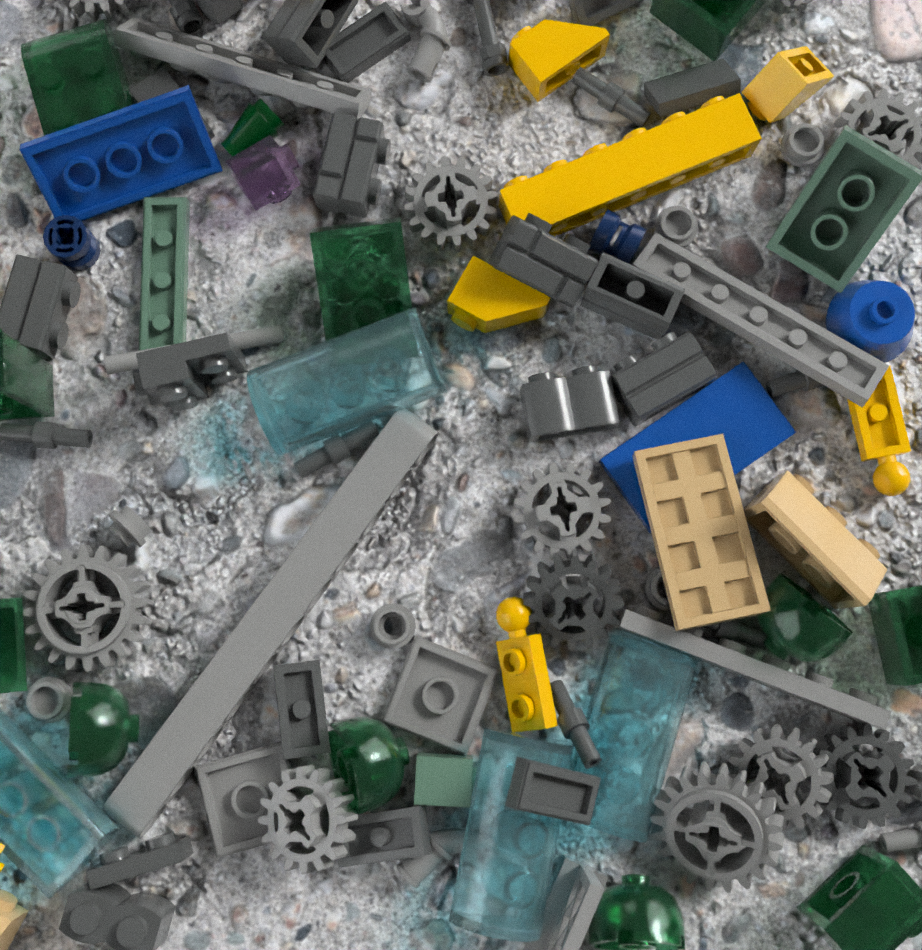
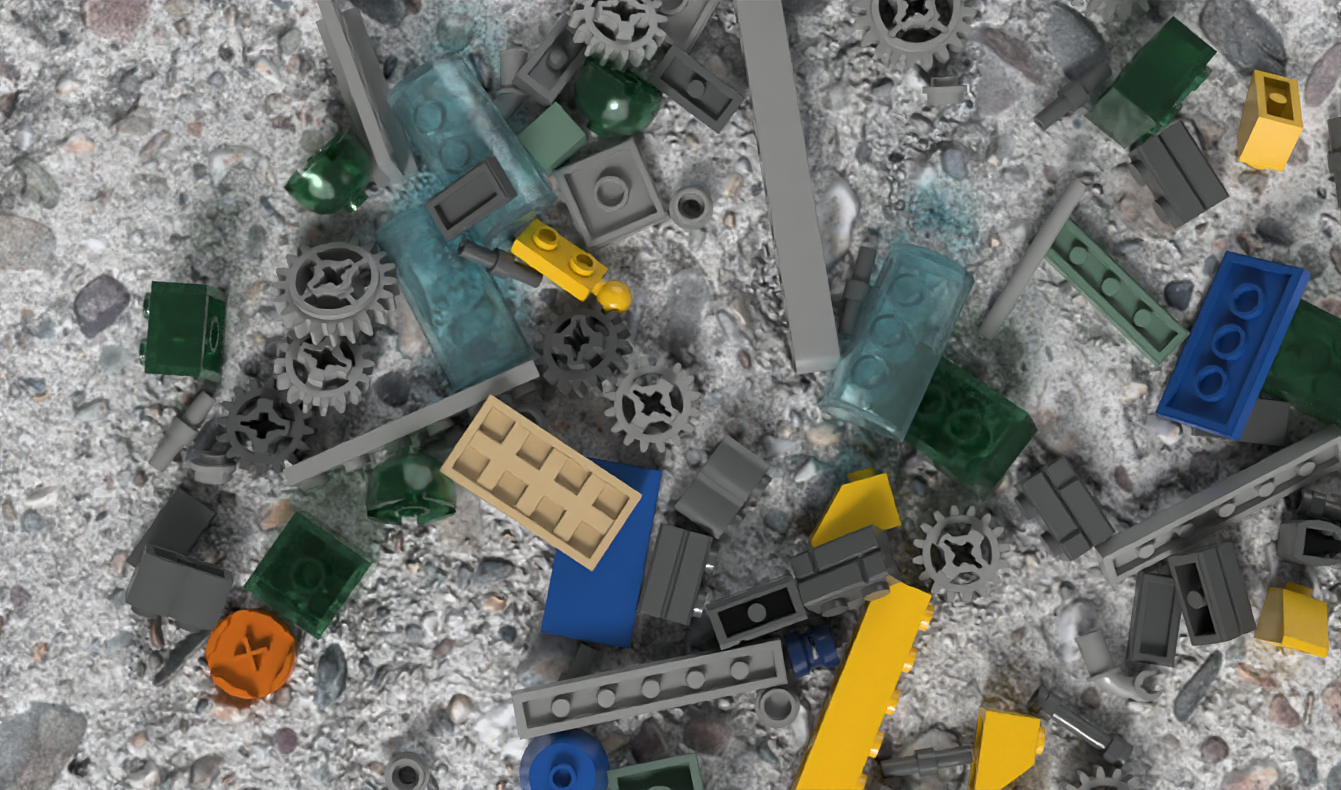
camera: 135 degrees right, 5 degrees up
dark blue wheel [43,215,101,271] -> none
dark grey plate [133,332,248,411] -> none
dark green cone [220,98,284,163] -> none
clear purple brick [225,135,301,211] -> none
tan slope [743,470,887,609] -> none
yellow plate [847,365,911,496] -> none

